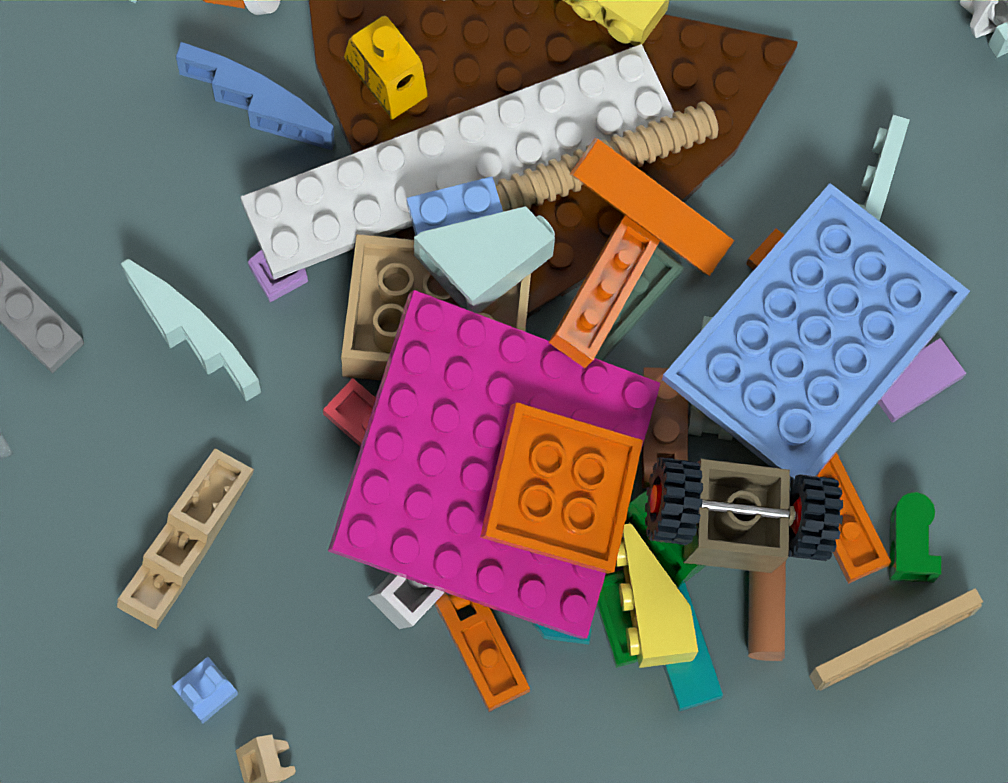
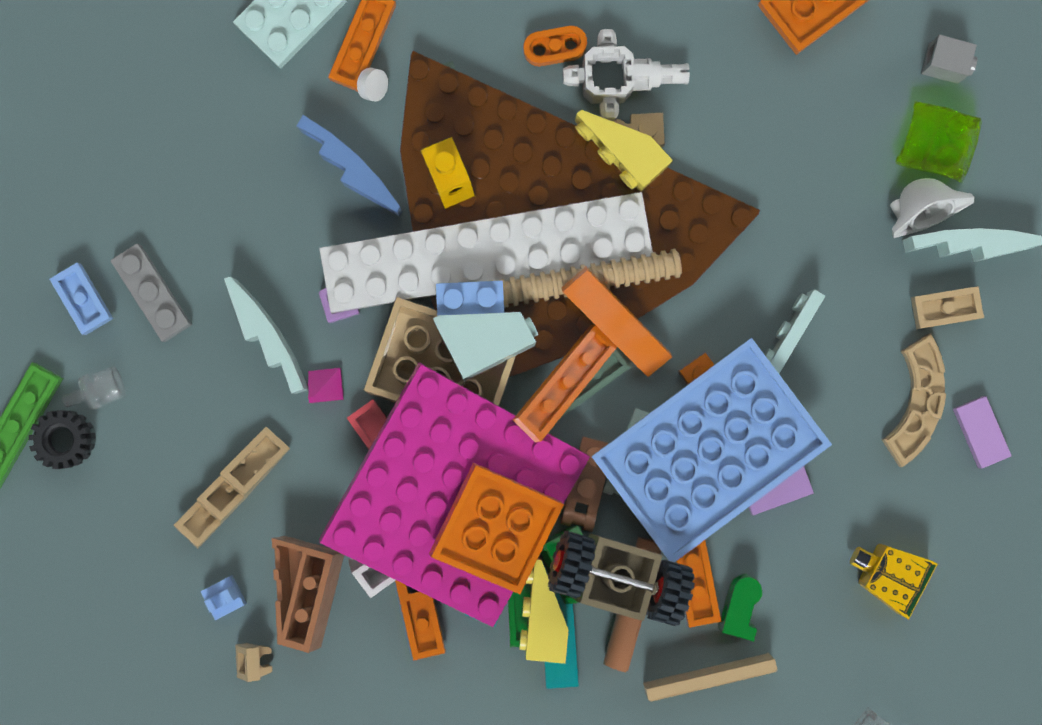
camera: 20 degrees right, 15 degrees up
none -> nougat wedge [271,536,344,653]
none -> dark pink slope [308,368,344,403]

